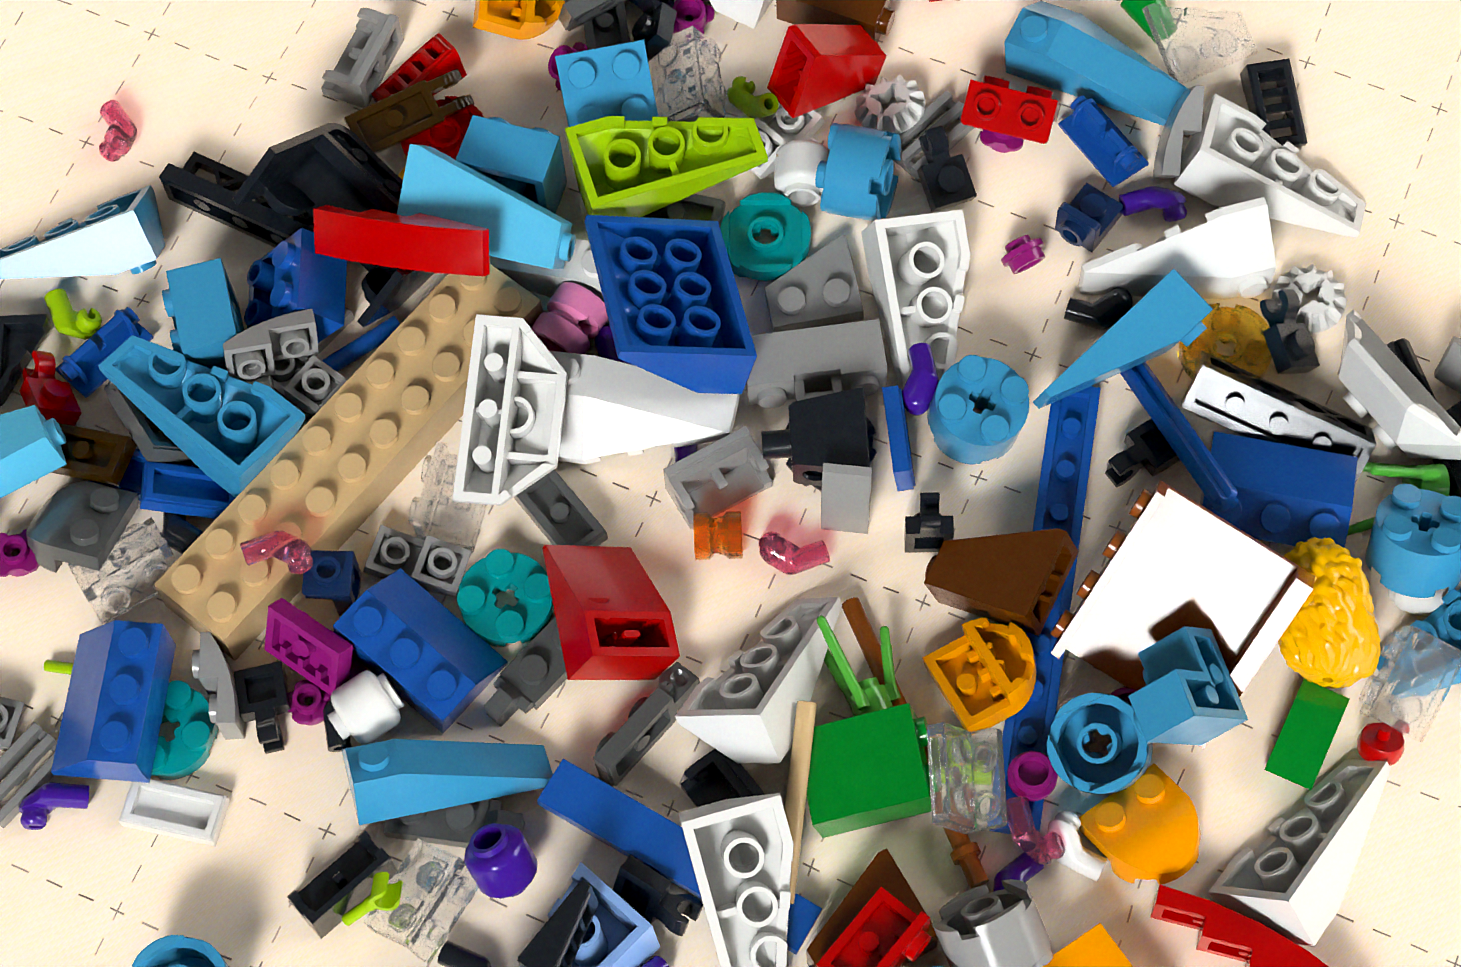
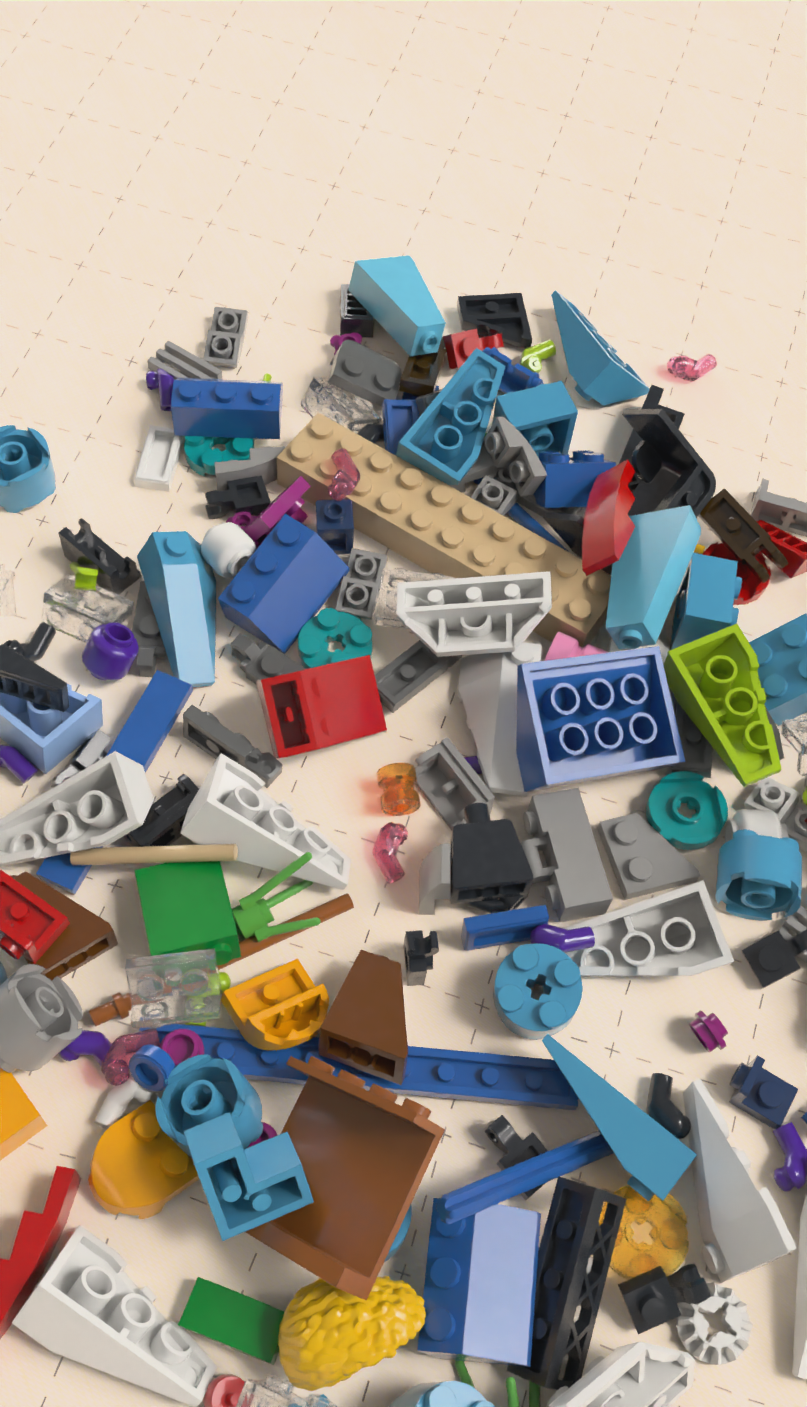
camera: 75 degrees right, 5 degrees down
none -> blue tile [129,1044,176,1092]

